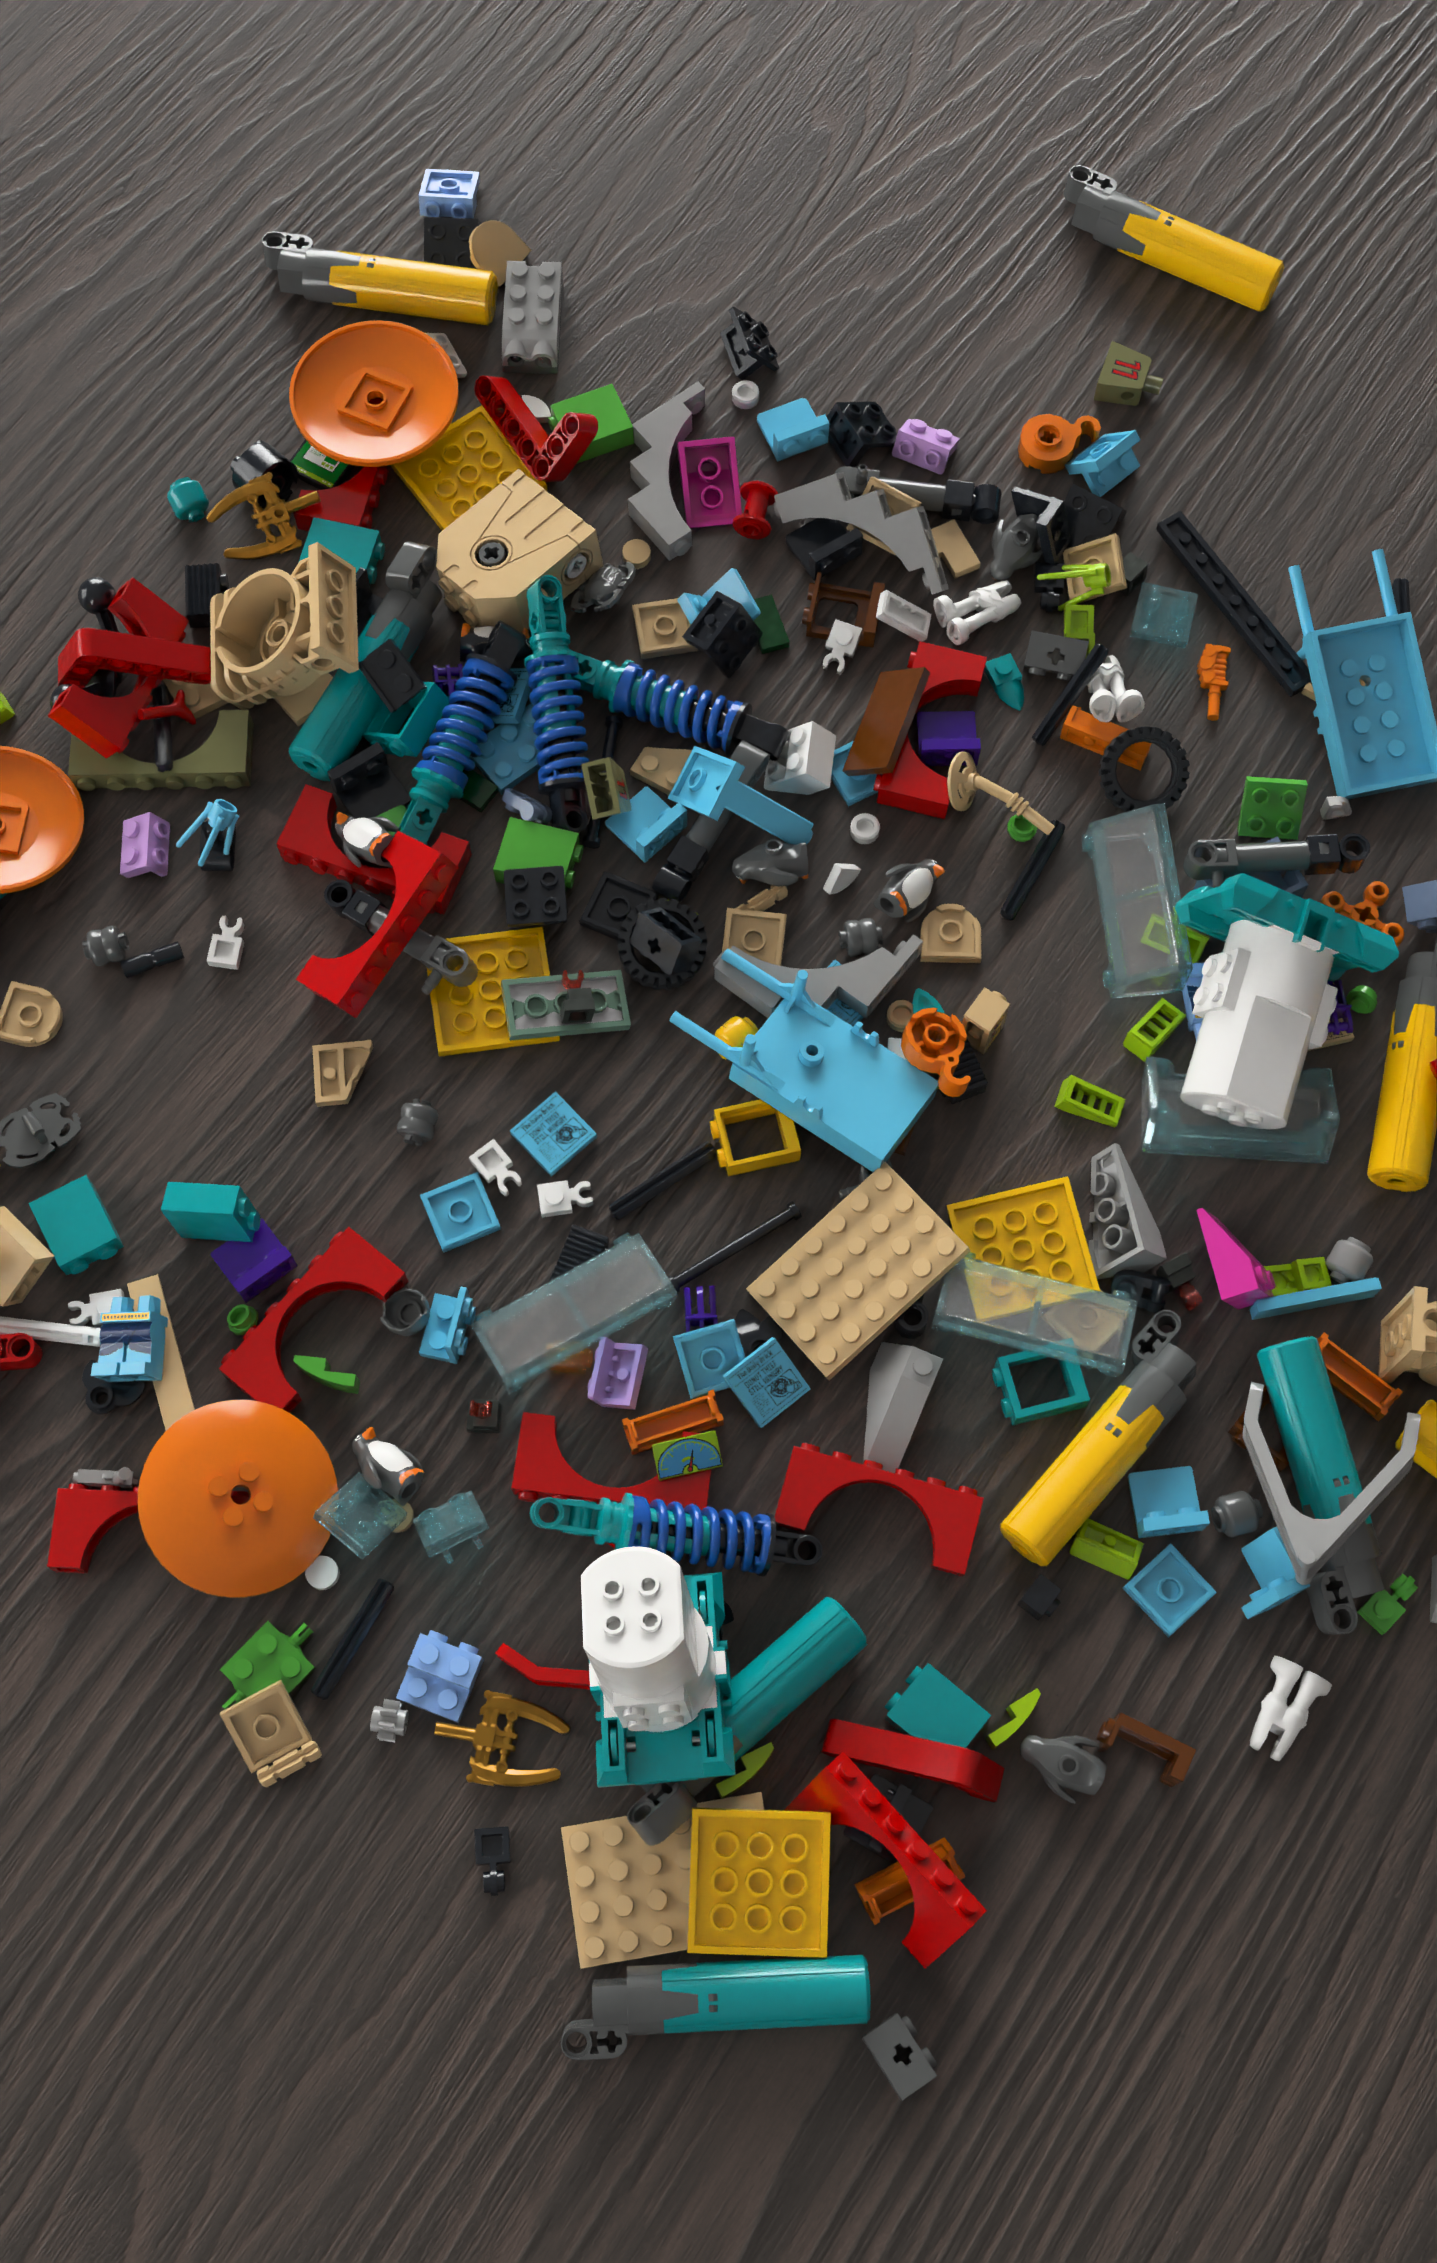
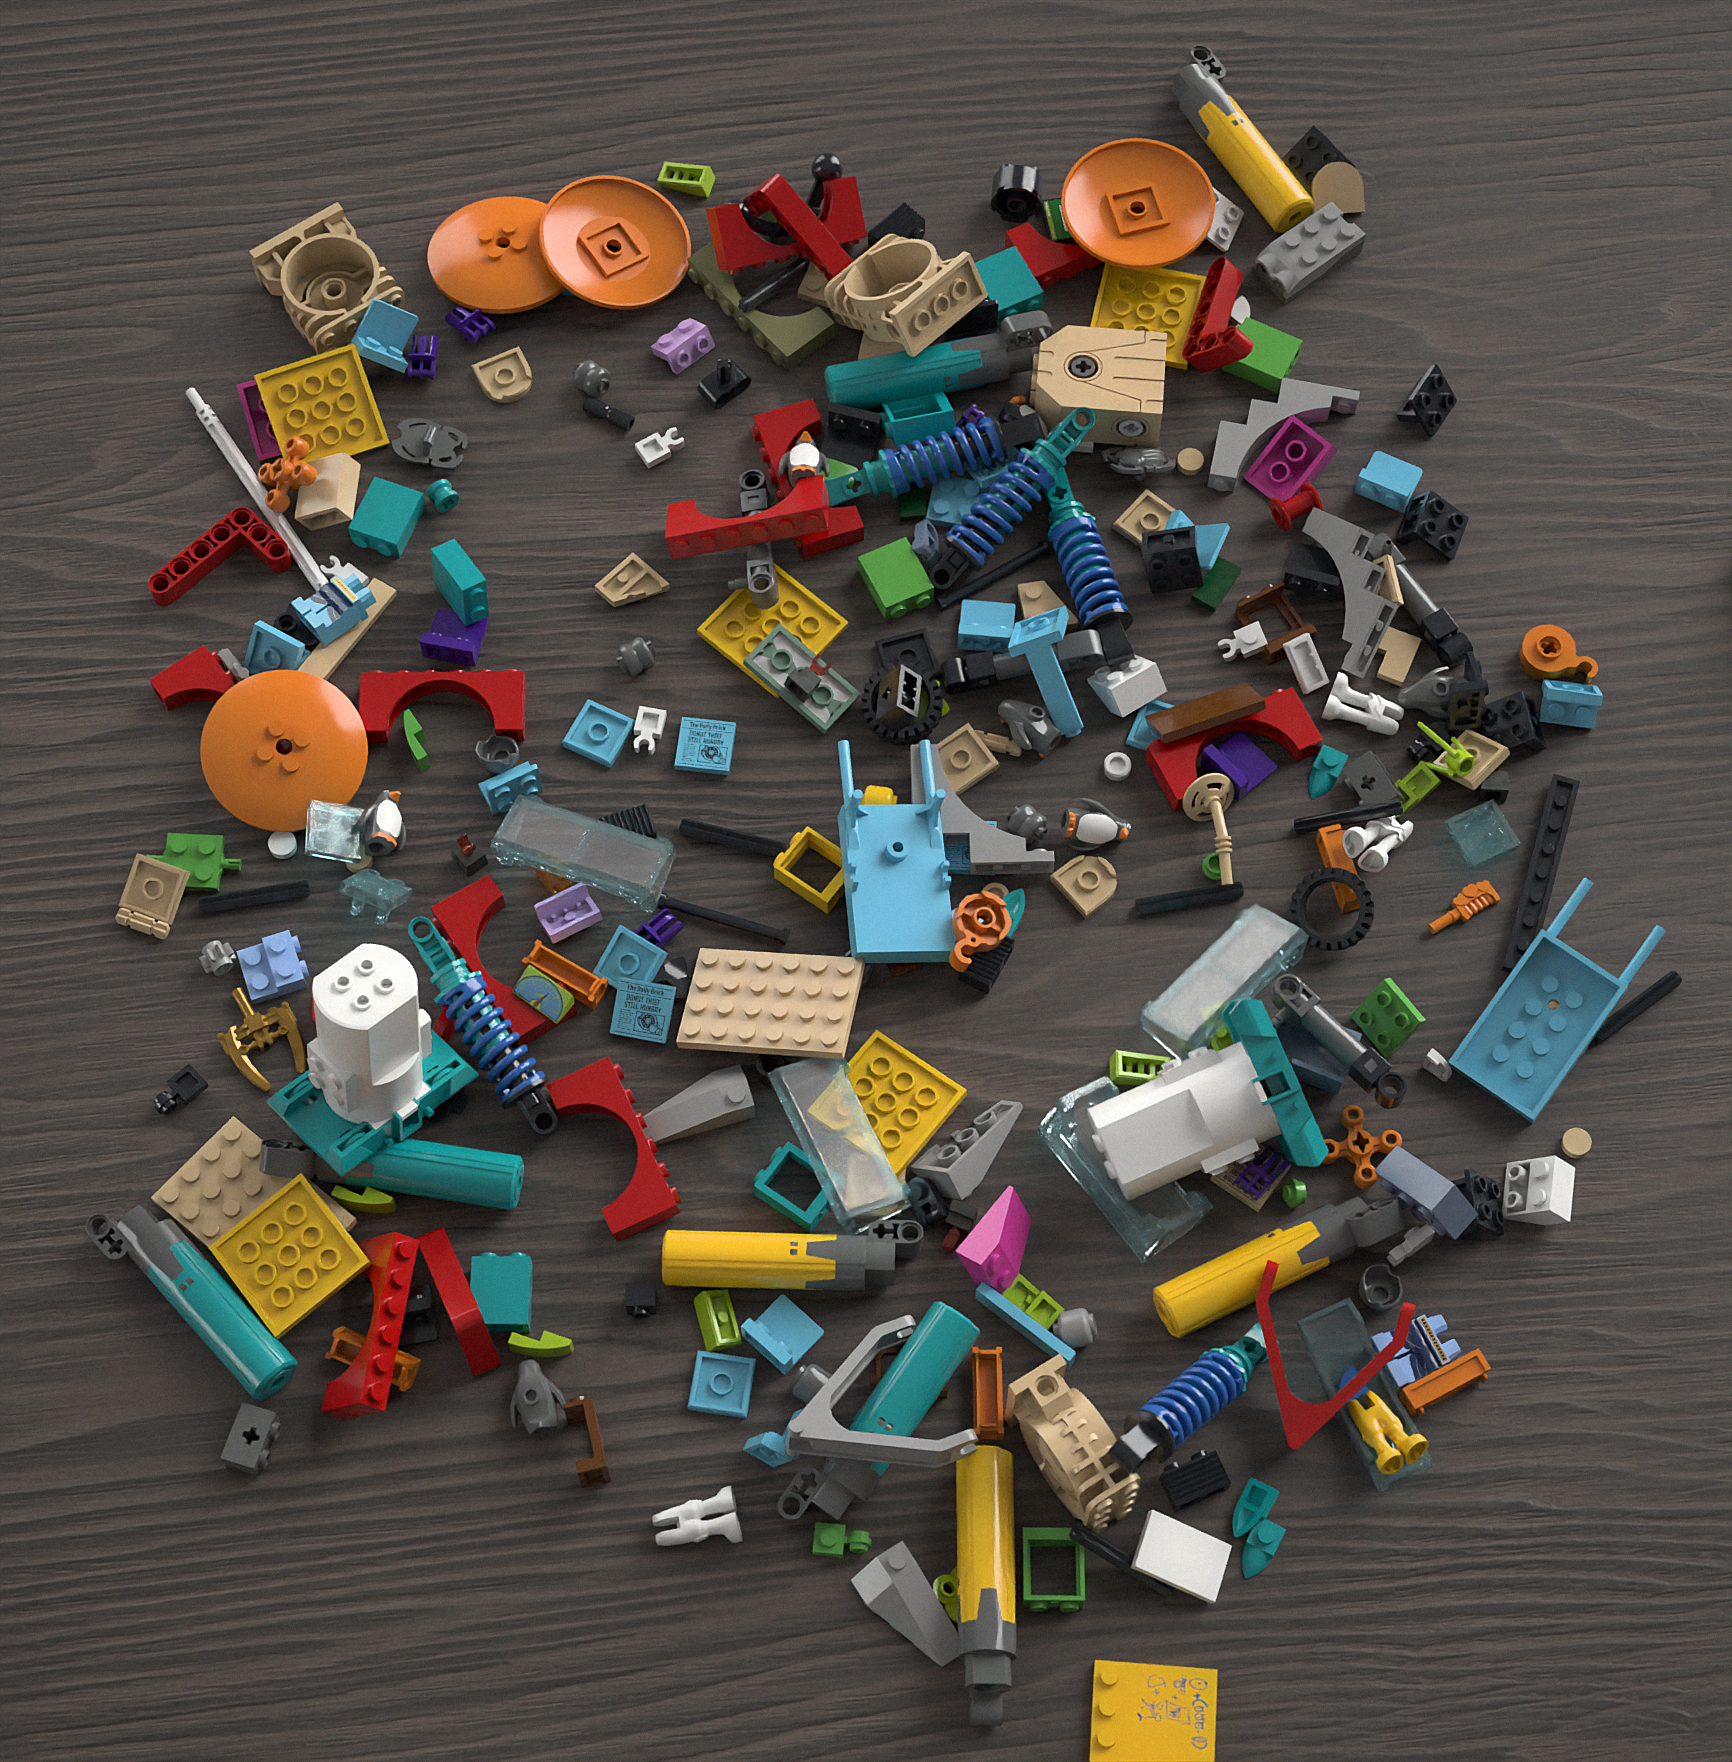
camera: 50 degrees right, 5 degrees down
red piece [137,689,196,725] -> none
teal head [167,477,209,523] -> none
medium azure plant [176,799,239,867] -> none
pearl gold bar [207,472,321,560] -> none
bright green plate [227,1304,259,1335] -> none
black plate [358,639,427,713] -> none
light blue plate [419,169,480,219] -> none
black bracket [504,866,568,927] -> none
white plate [537,1180,593,1218] -> none
olive torso [581,757,631,820] -> none
white tile [732,380,759,409] -> none
white tile [823,863,861,894] -> none
lavender bracket [892,419,960,475] -> none
tan brick [962,987,1010,1054] -> none
lime slope [1054,1075,1126,1128] -> none
olive torso [1094,341,1164,406] -> none
none -> medium azure bracket [243,620,312,675]
none -> teal wheel [426,479,460,512]

